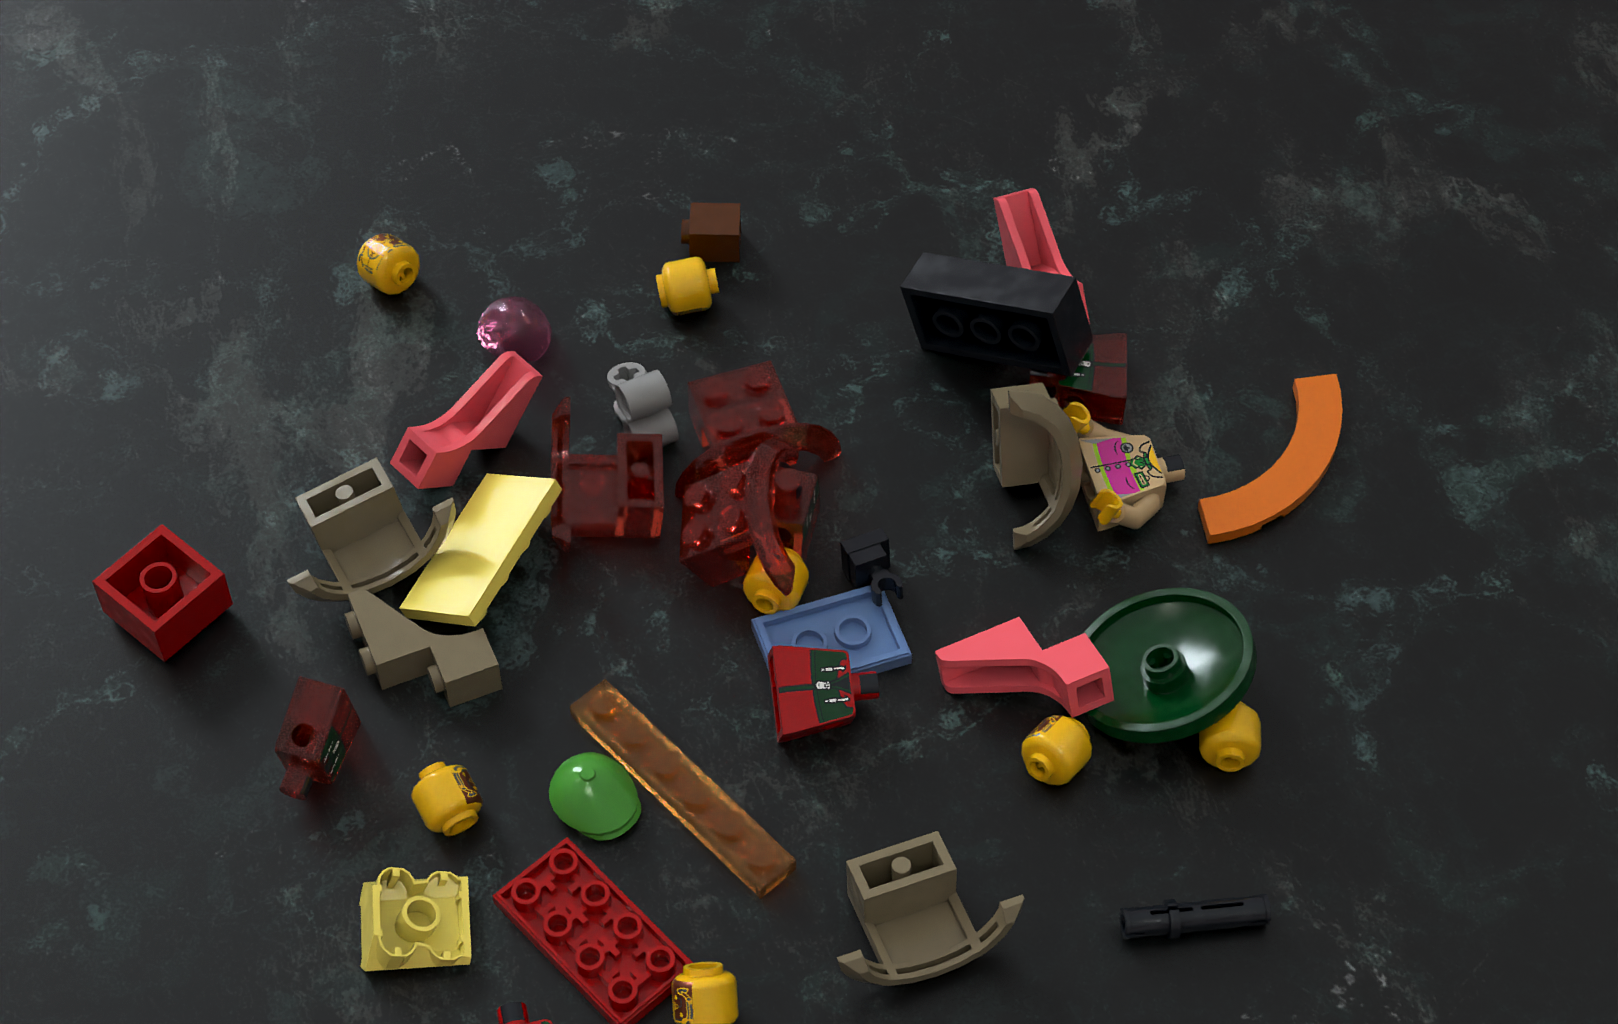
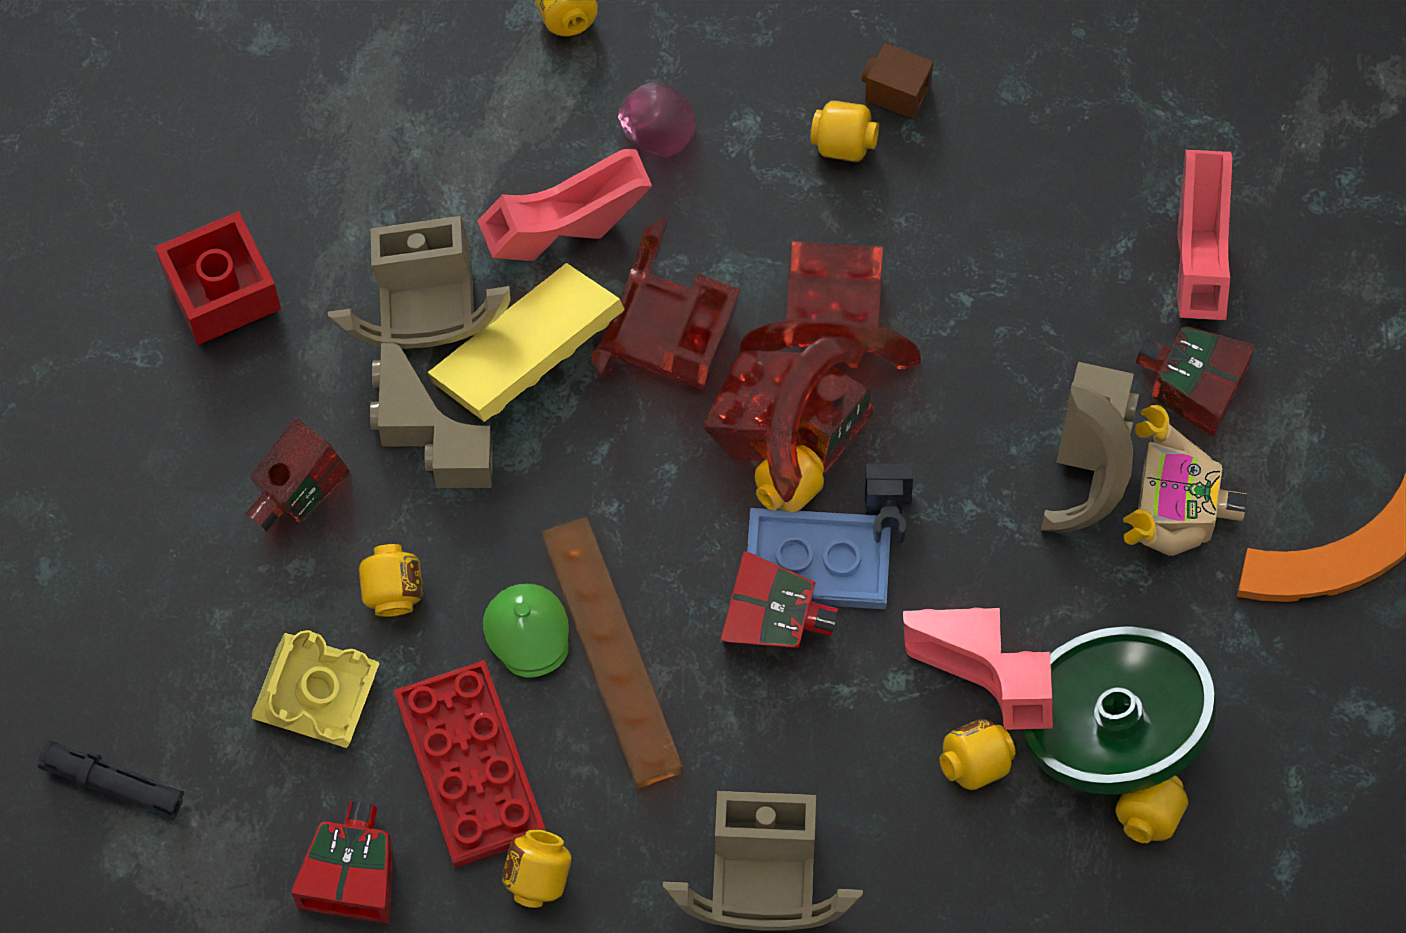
camera: 25 degrees right, 10 degrees up
light grey piece [607,362,679,456] -> none
black brick [900,252,1094,377] -> none

